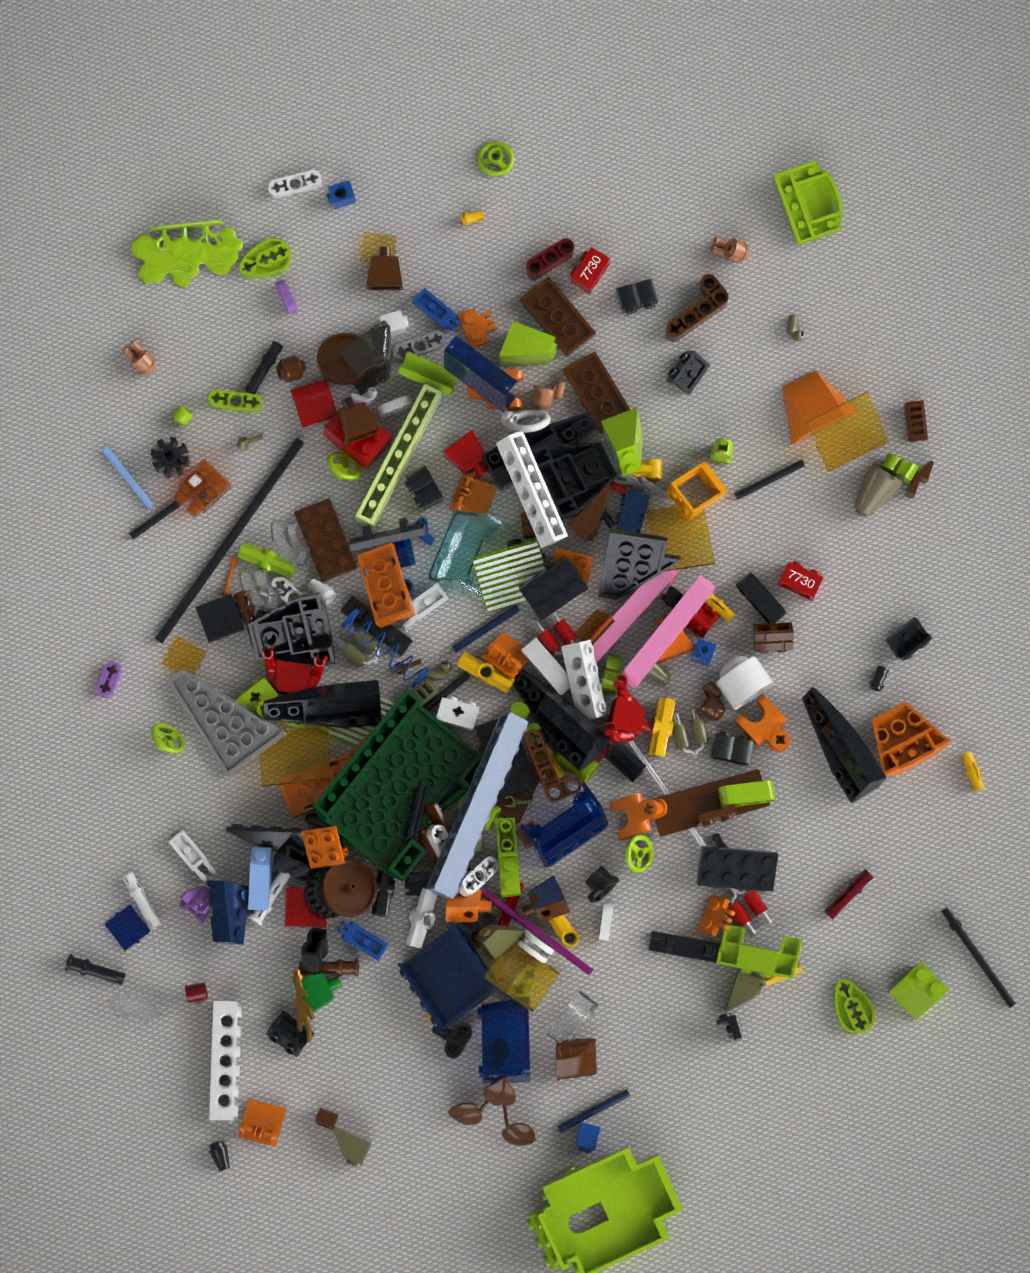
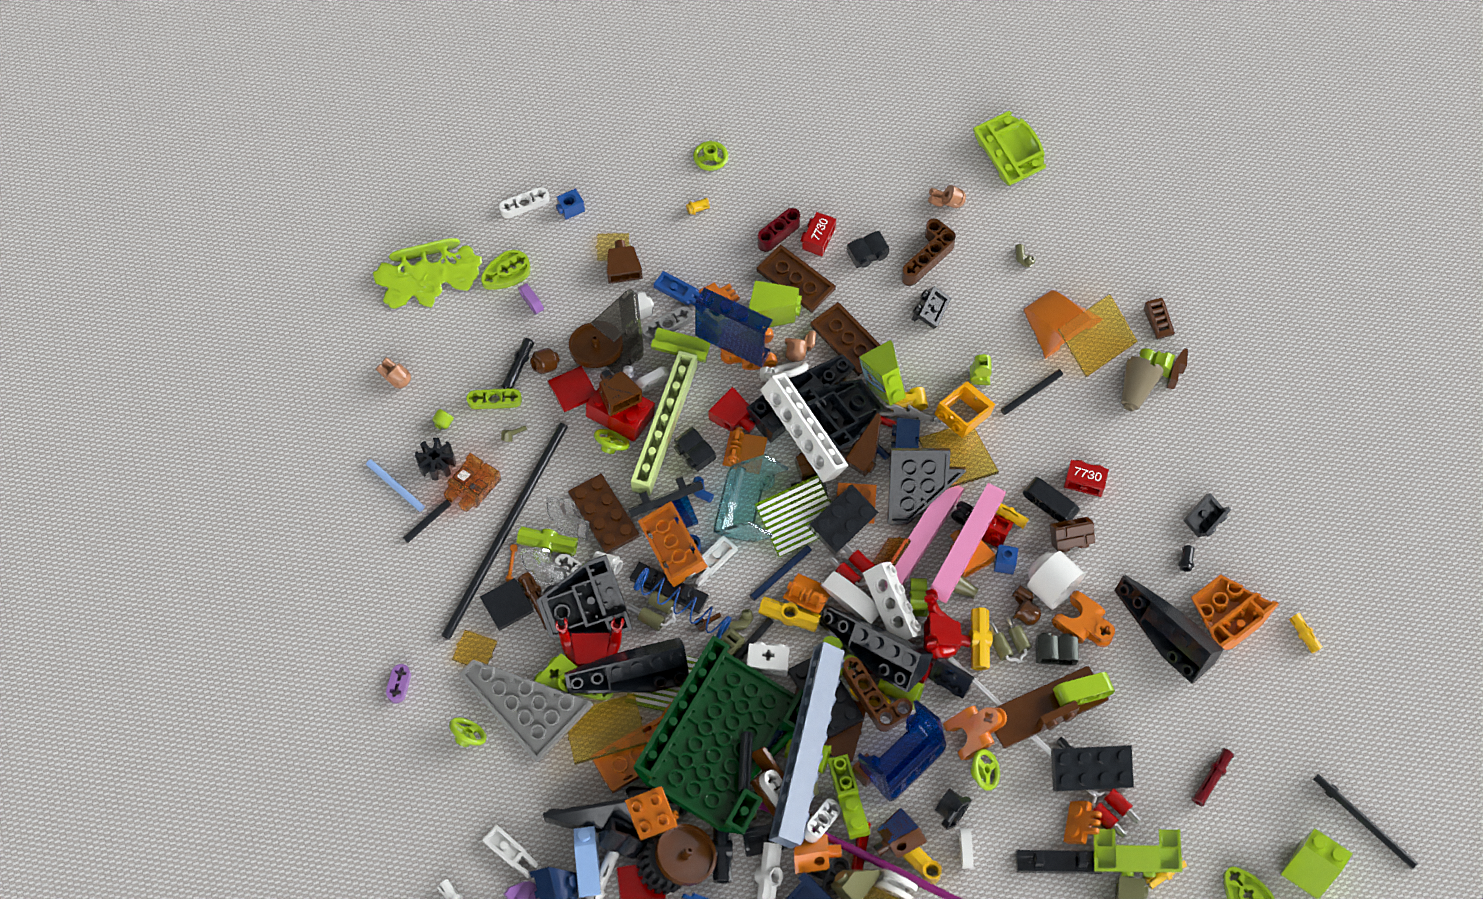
camera: 10 degrees left, 15 degrees down
olive hand [505,796,532,808] -> none

